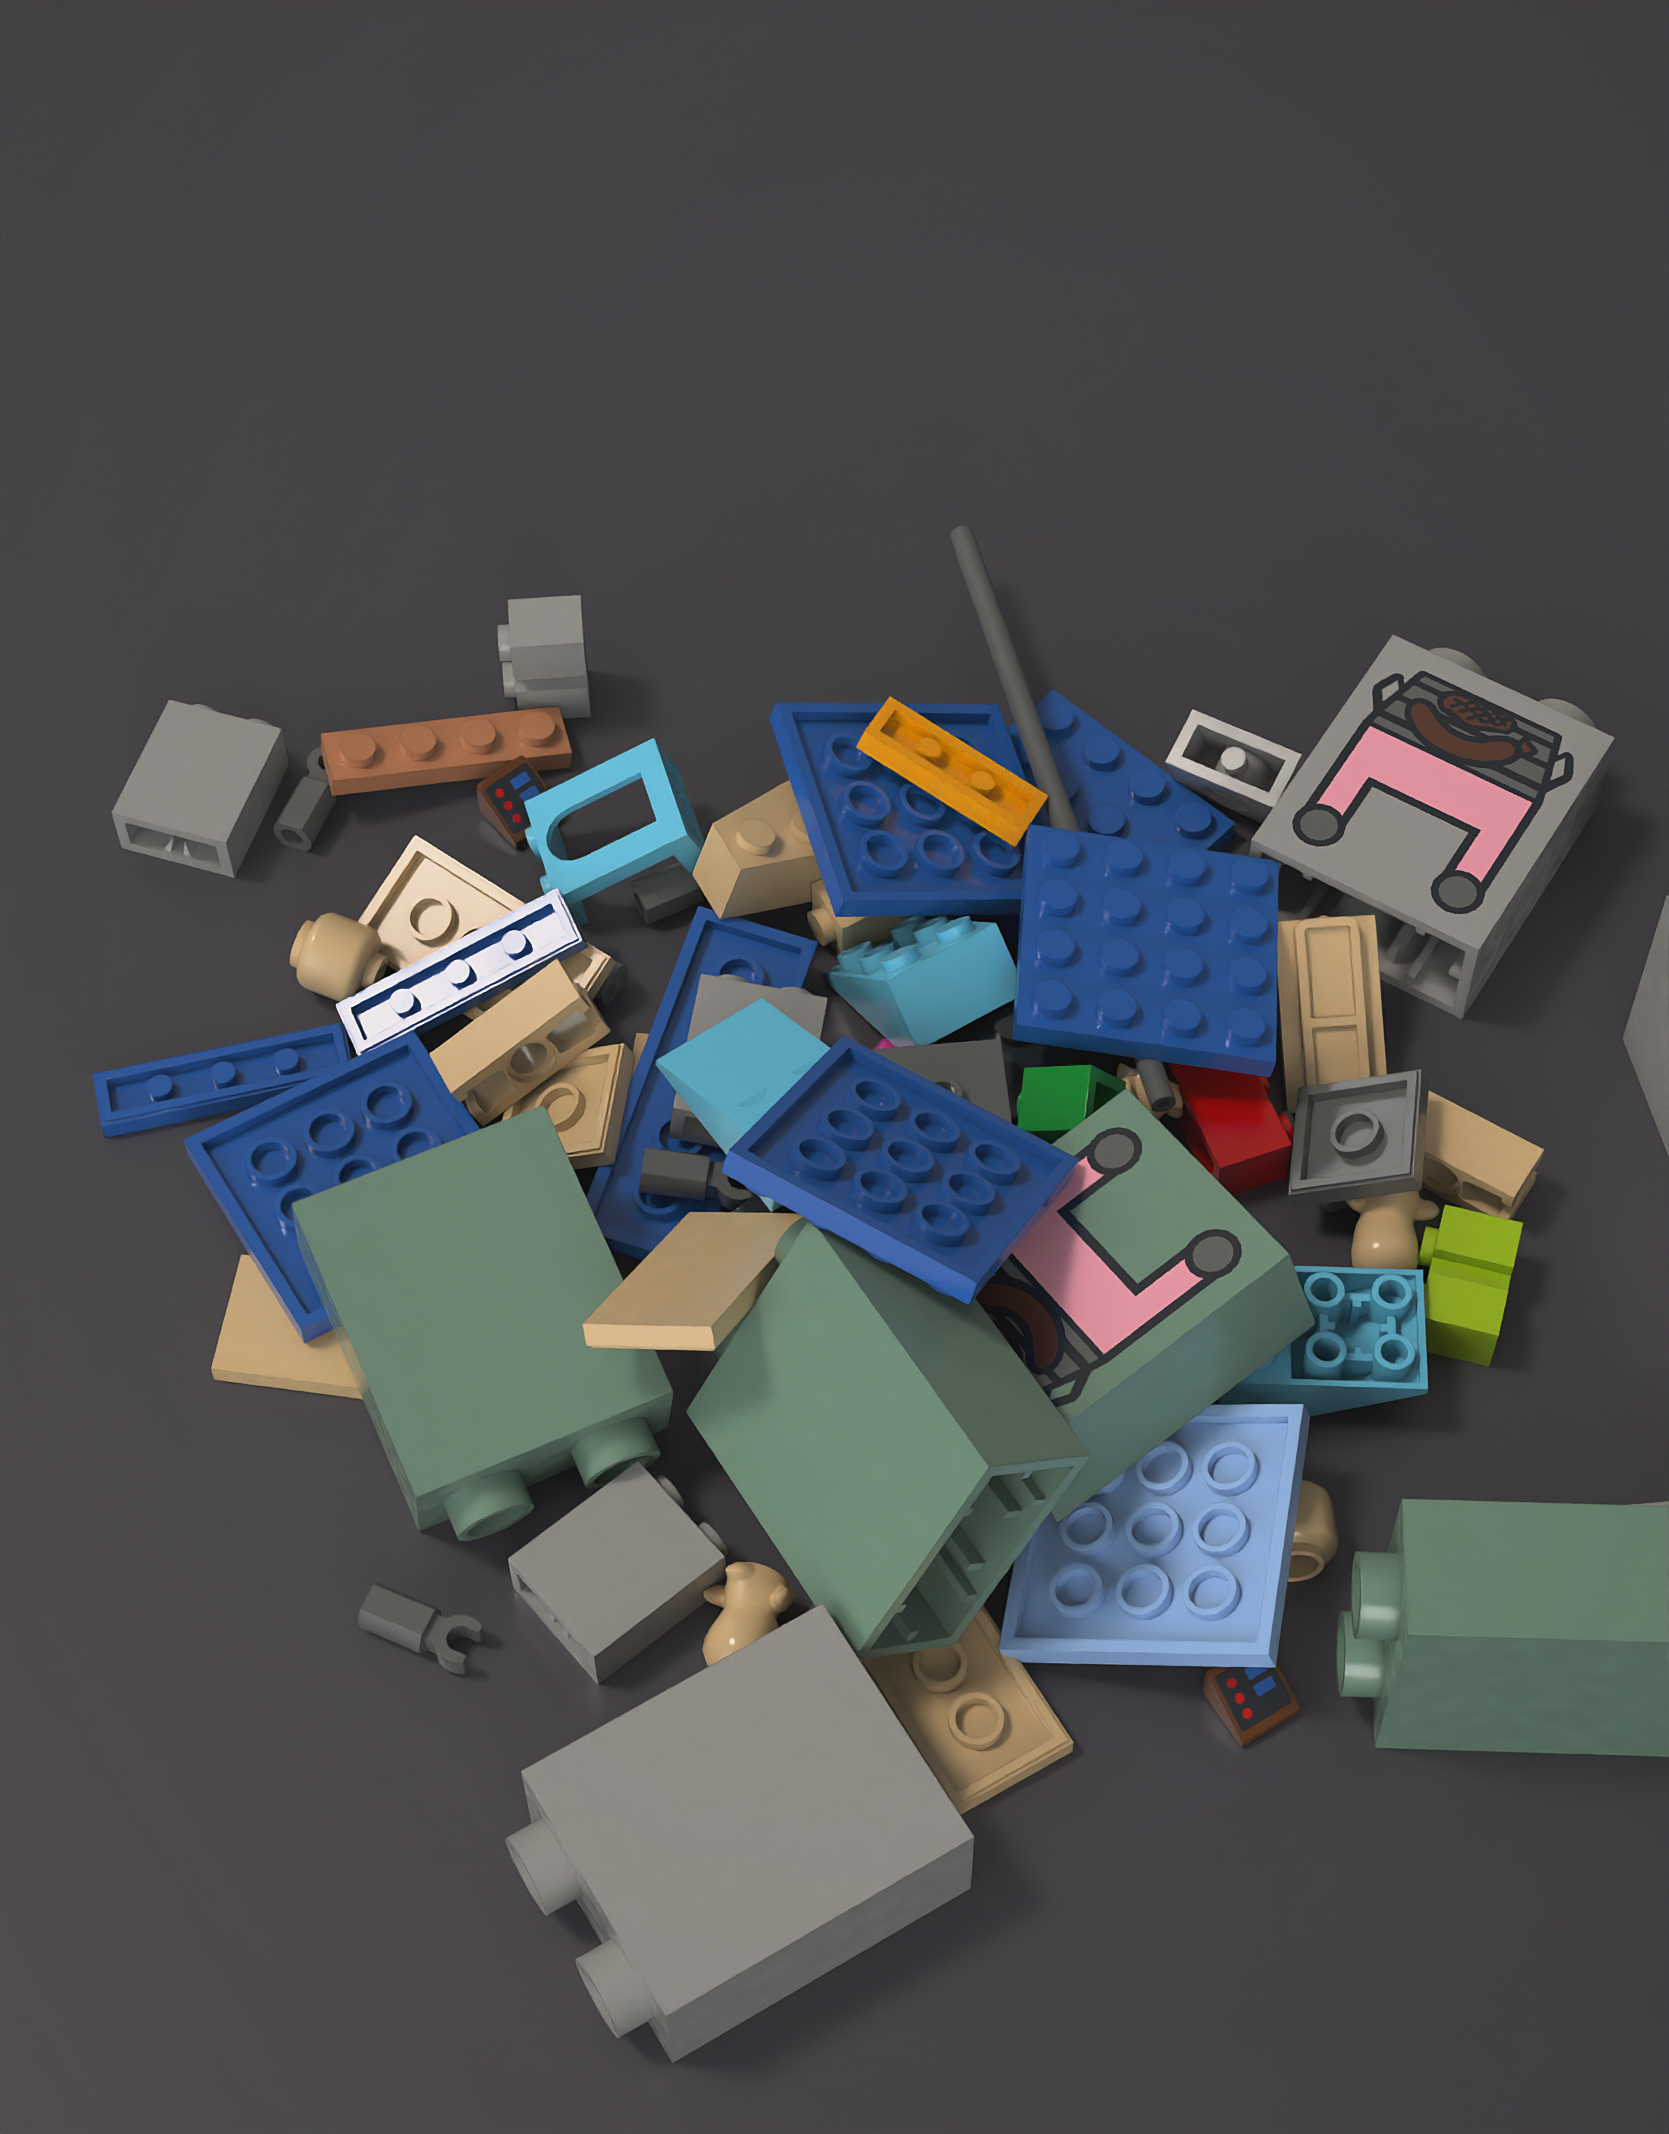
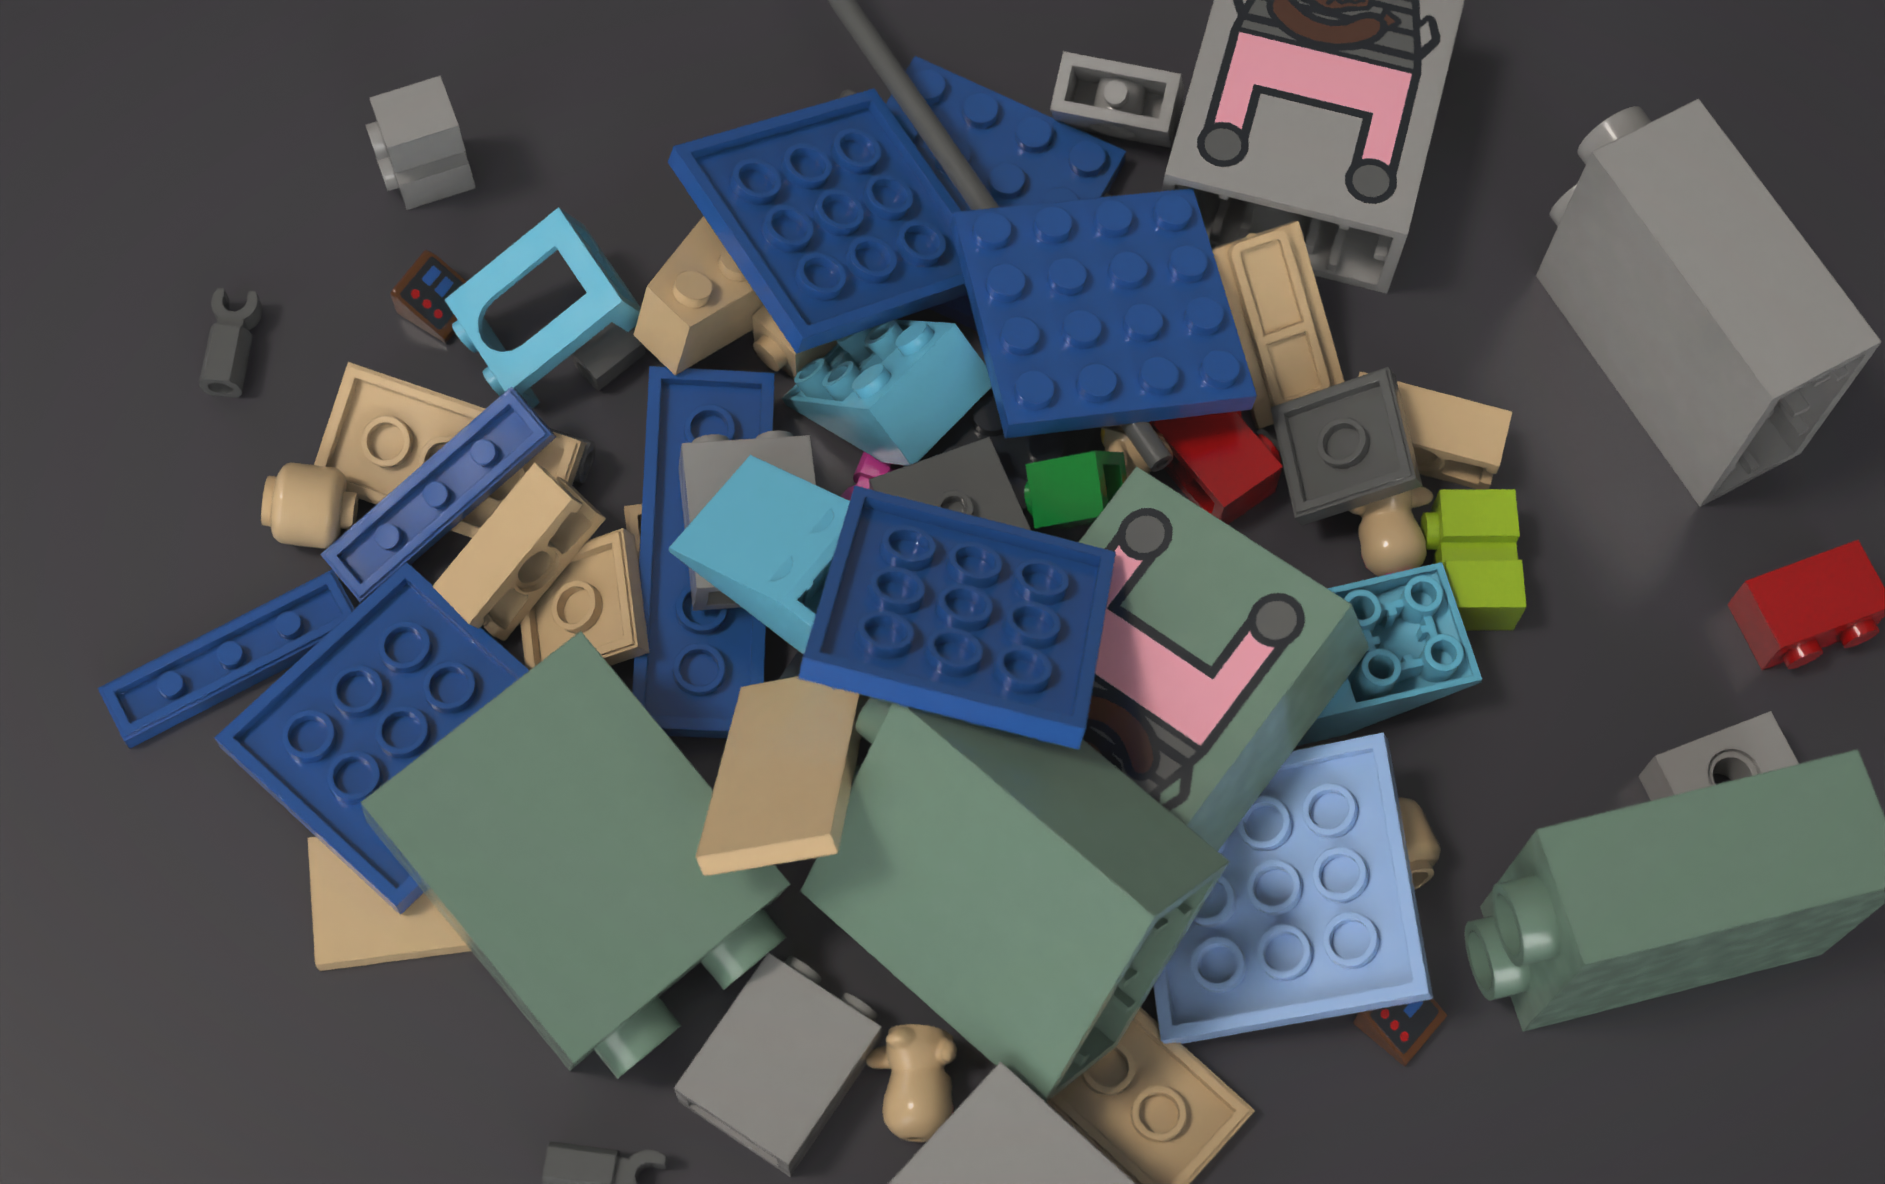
camera: 20 degrees left, 10 degrees up
light grey brick [111,700,289,878] -> none
nougat plate [320,706,572,796] -> none
dark grey bar [639,1147,752,1210] -> none
light orange plate [856,696,1048,847] -> none

